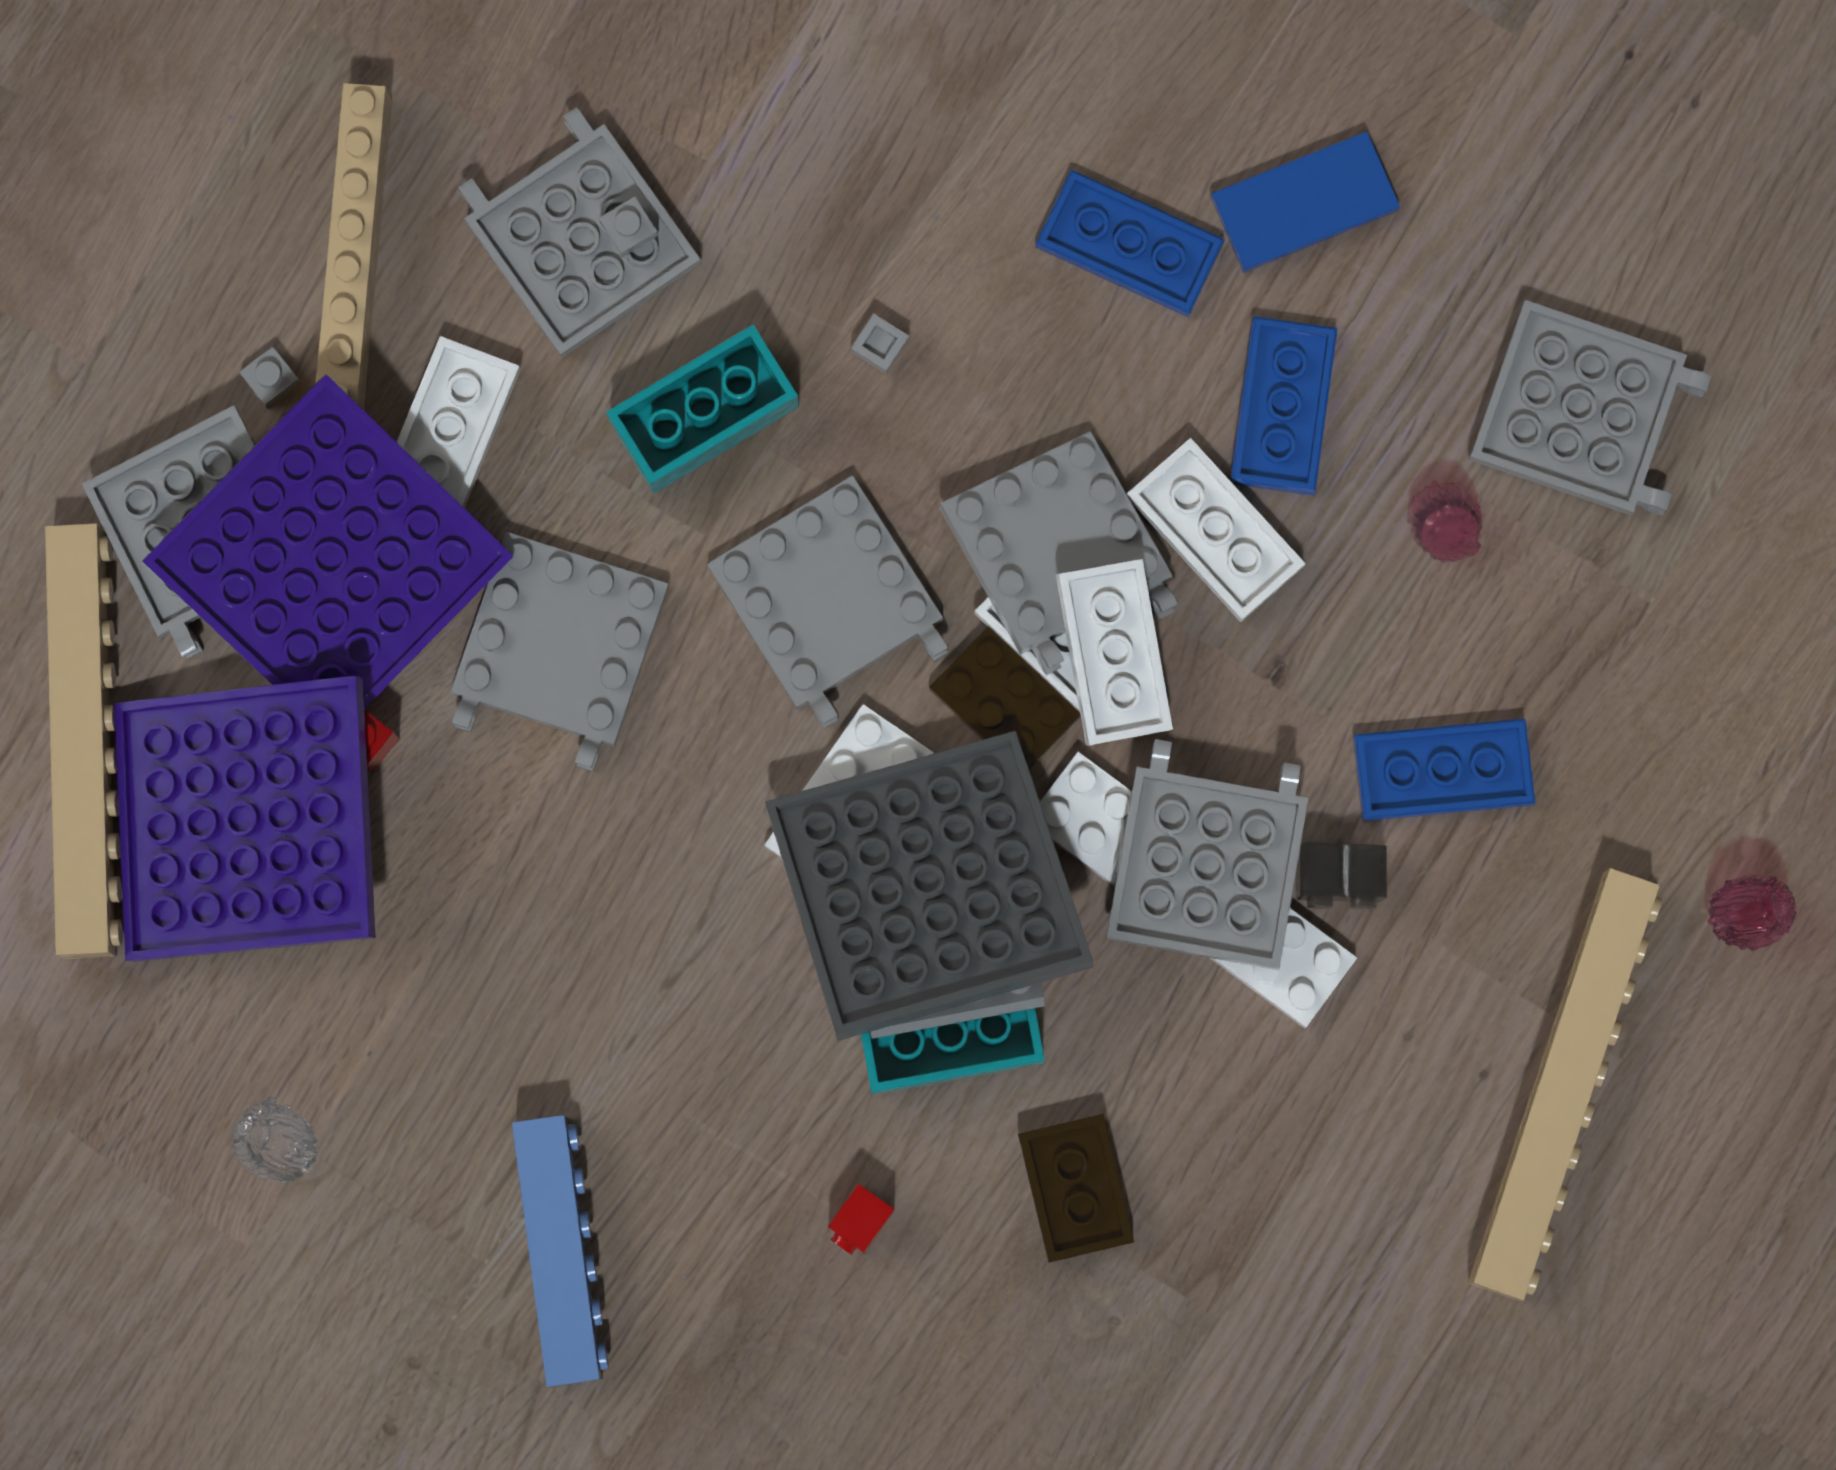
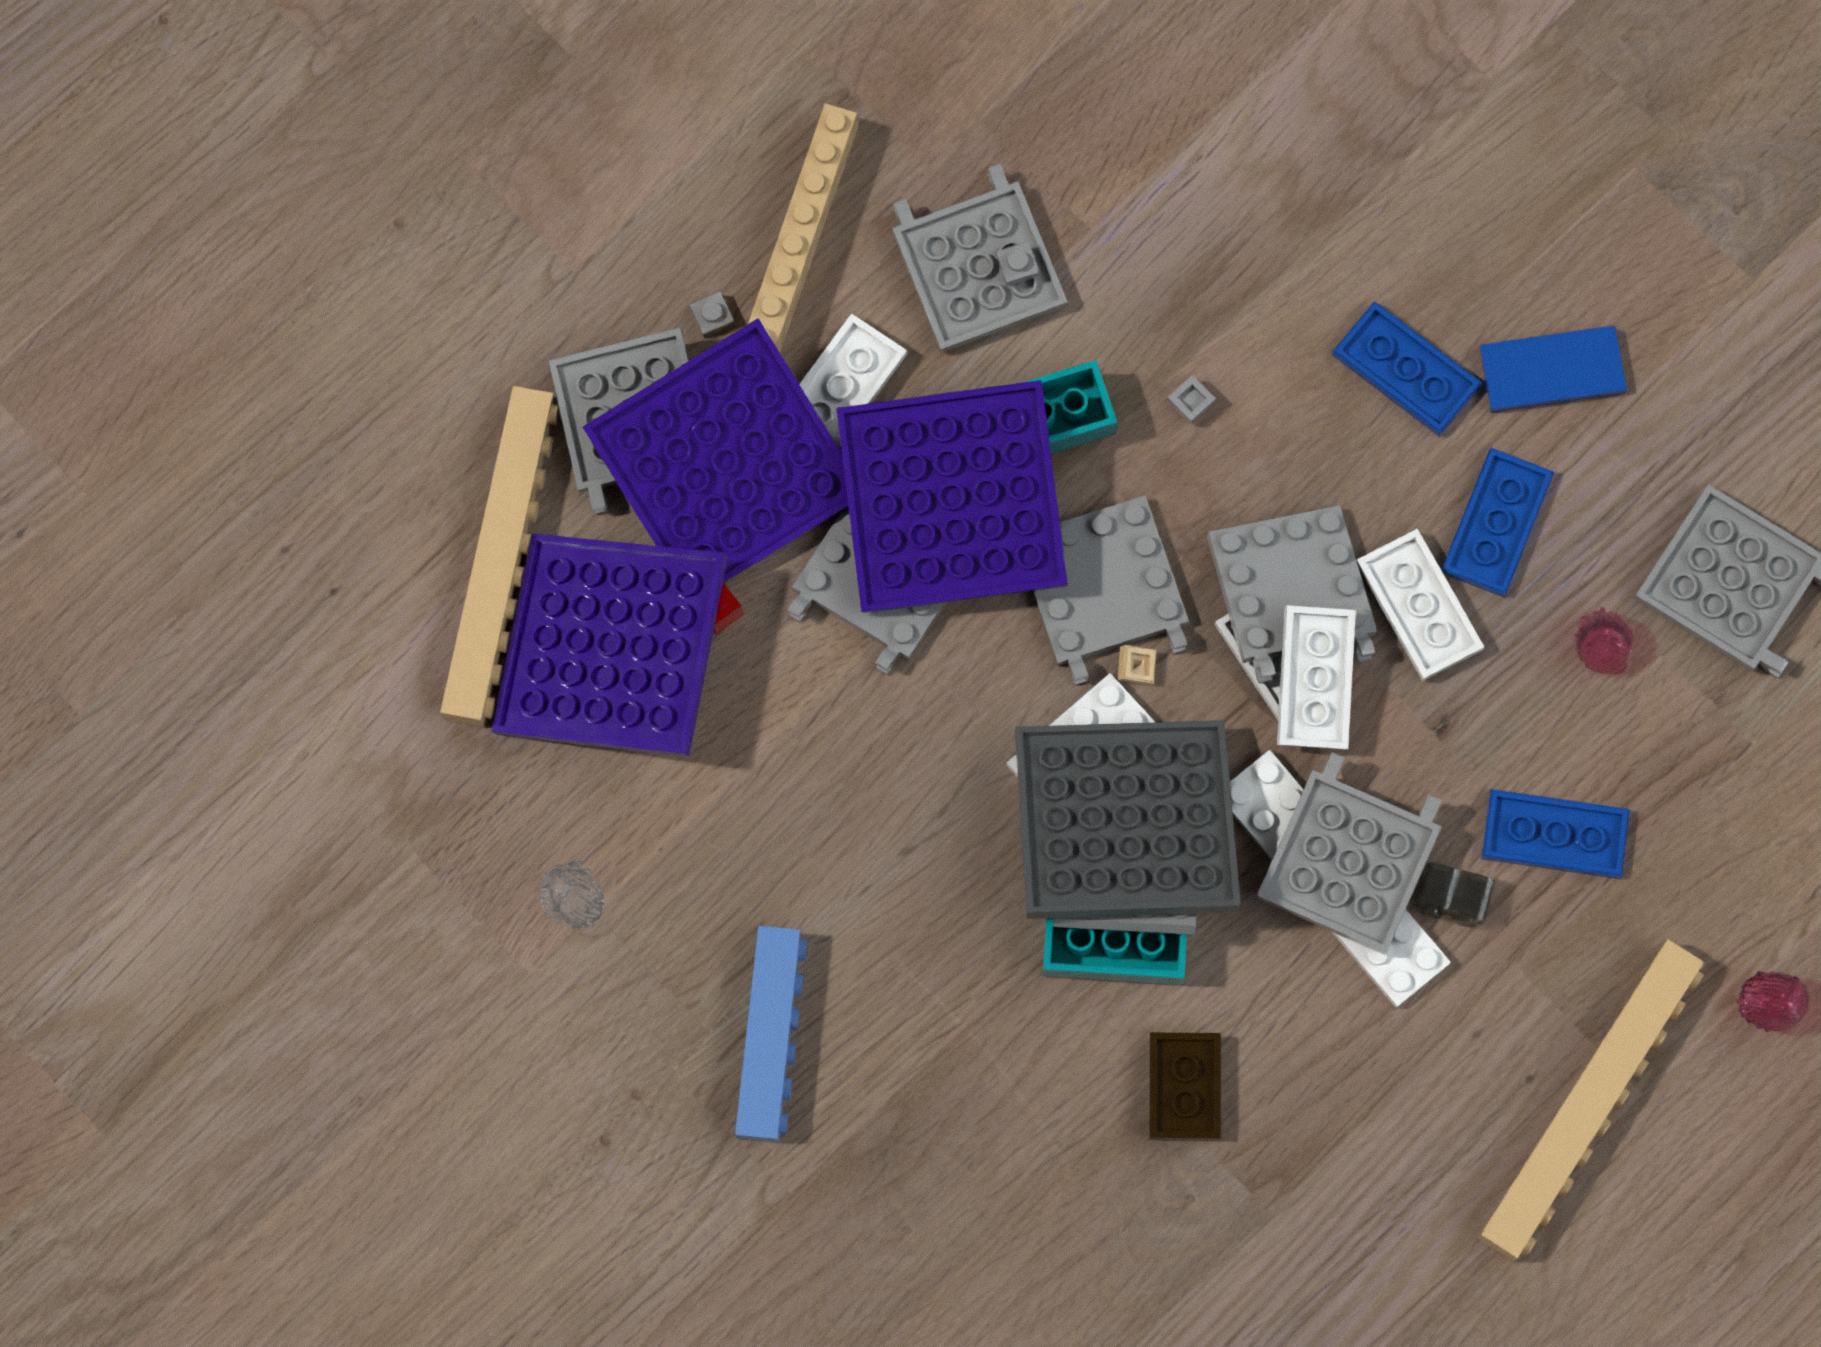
camera: 20 degrees right, 5 degrees down
red brick [828,1184,895,1255] -> none
dark brown plate [929,626,1081,770] -> none
none -> dark purple plate [836,380,1068,613]
none -> tan tile [1118,645,1156,686]

